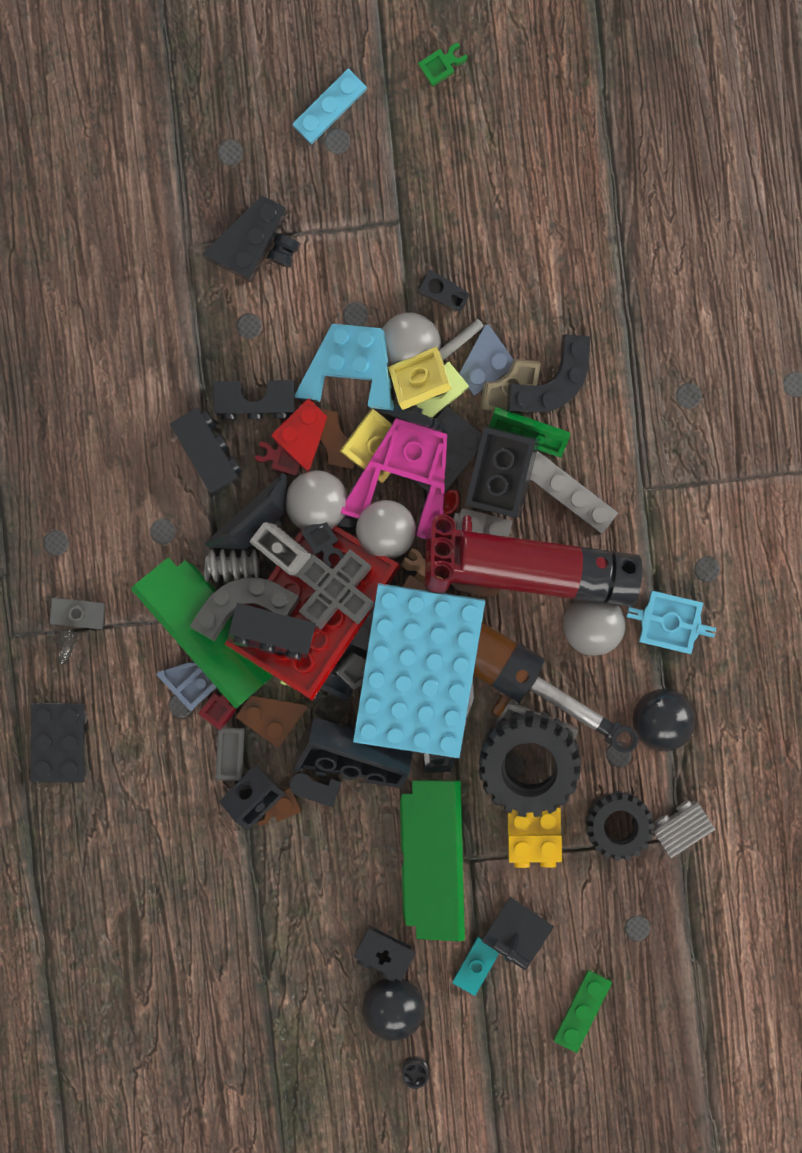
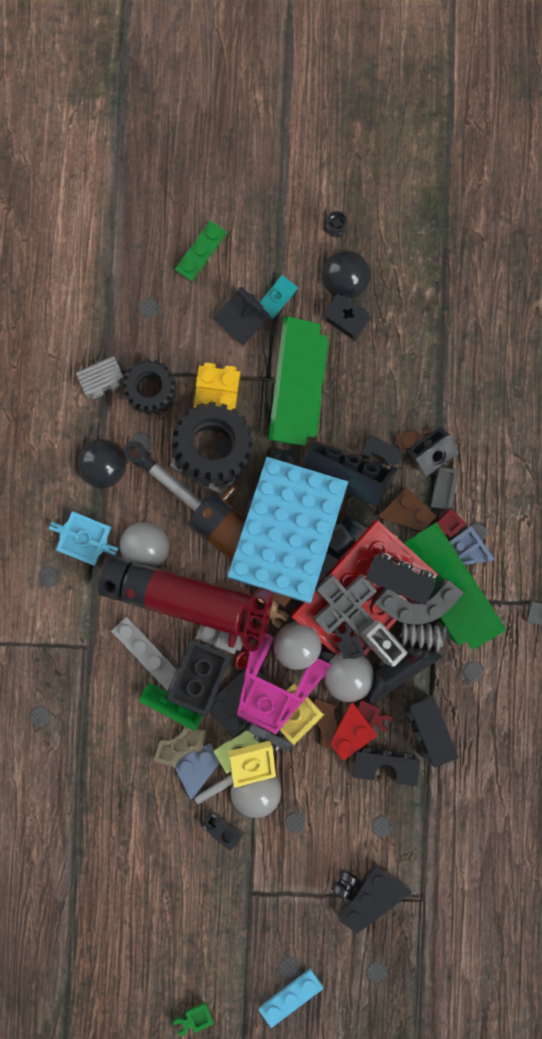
camera: 170 degrees left, 5 degrees down
medium azure wing [295,324,394,411] -> none
black plate [507,334,591,412] -> none

